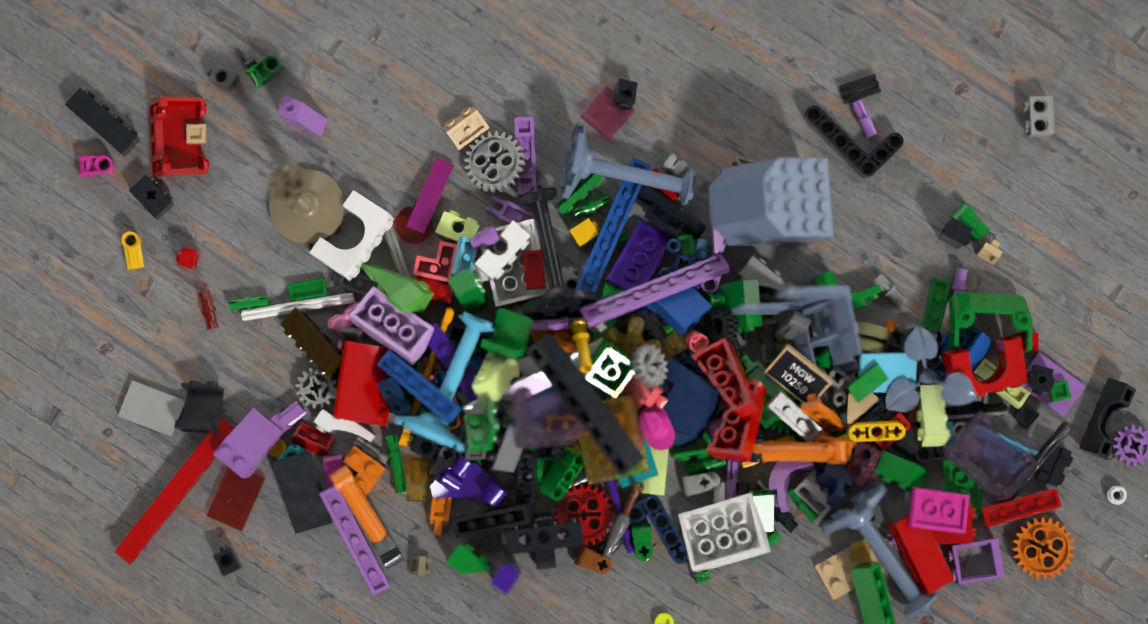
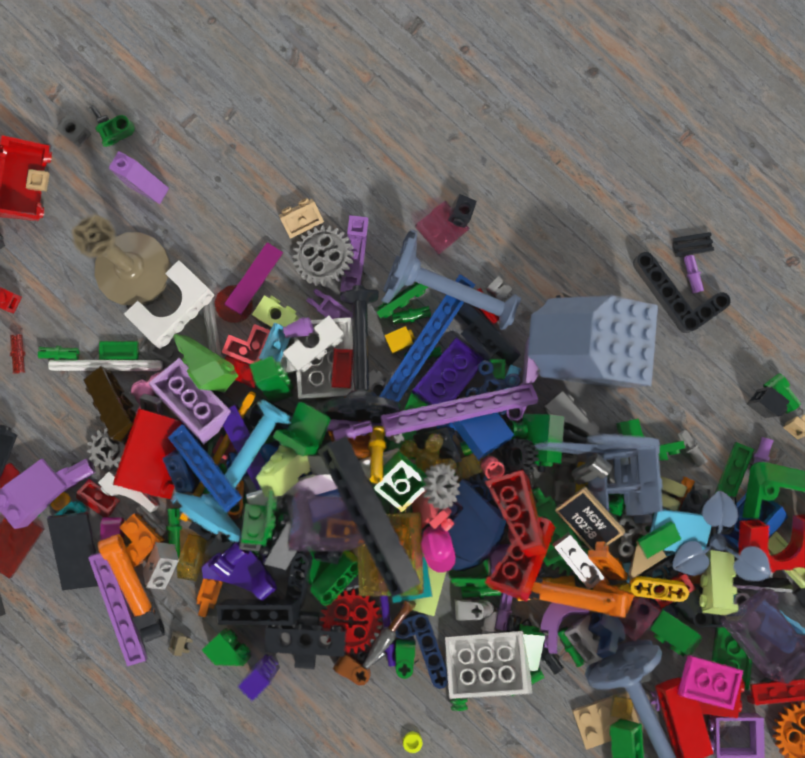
camera: 10 degrees right, 0 degrees up
none -> light grey brick [142,542,179,590]
none -> medium lavender axle [332,420,373,441]

